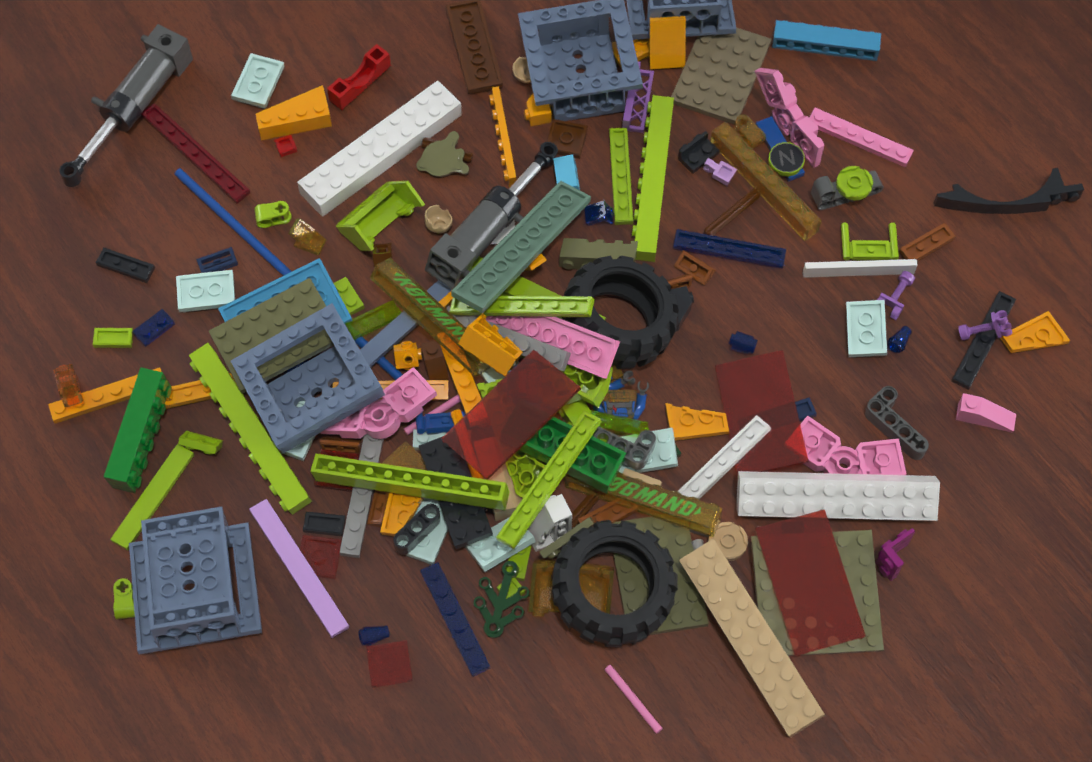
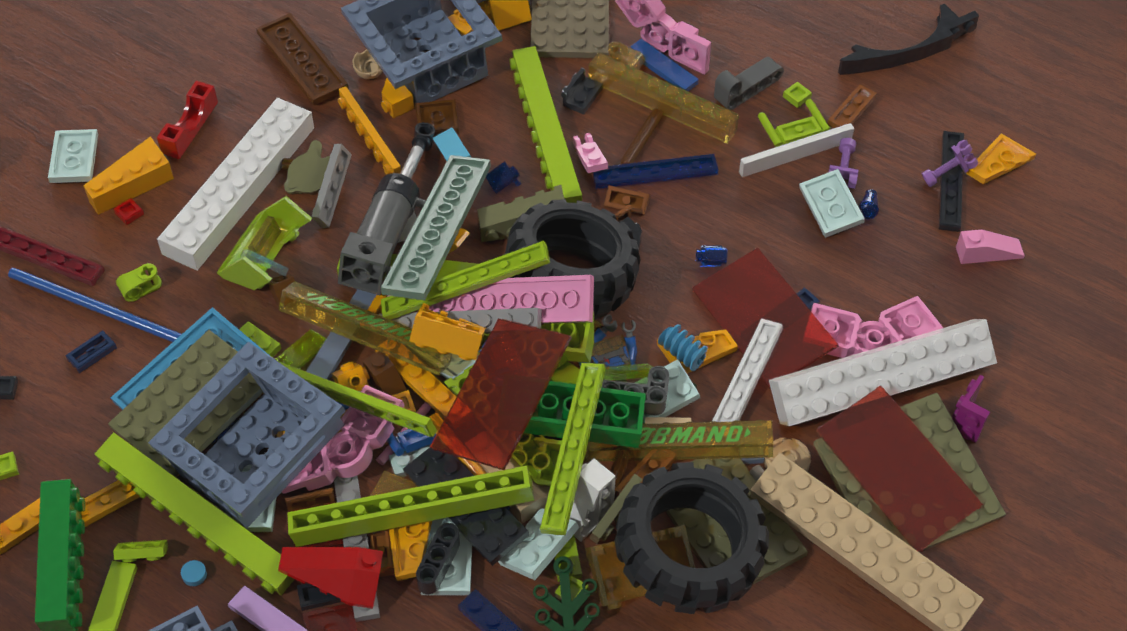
camera: 20 degrees left, 10 degrees down
clear blue plate [132,309,175,347] -> none
light aqua plate [176,270,235,312] -> none
clear yellow slope [288,218,327,255] -> none
tan hair [424,205,453,234] -> none
lime tile [609,128,633,225] -> none
medium lavender fence [622,62,654,133] -> none
lavender plate [703,158,737,186] -> none
black tile [768,142,805,176] -> none
bright pink plate [809,108,914,167] -> none
lime tile [836,166,873,200] -> none
dark grey beam [864,386,929,460] -> none
none -> dark azure tile [181,560,207,586]
none -> clear light blue tile [241,249,289,276]
none -> clear yellow tile [248,216,282,263]
none -> red wedge [278,547,383,609]
none -> lime tile [279,362,437,437]
none -> light grey plate [312,144,352,228]
none -> bright pink hinge [572,133,608,173]
none -> dark azure piece [658,324,708,371]
none -> lime plate [783,82,812,108]

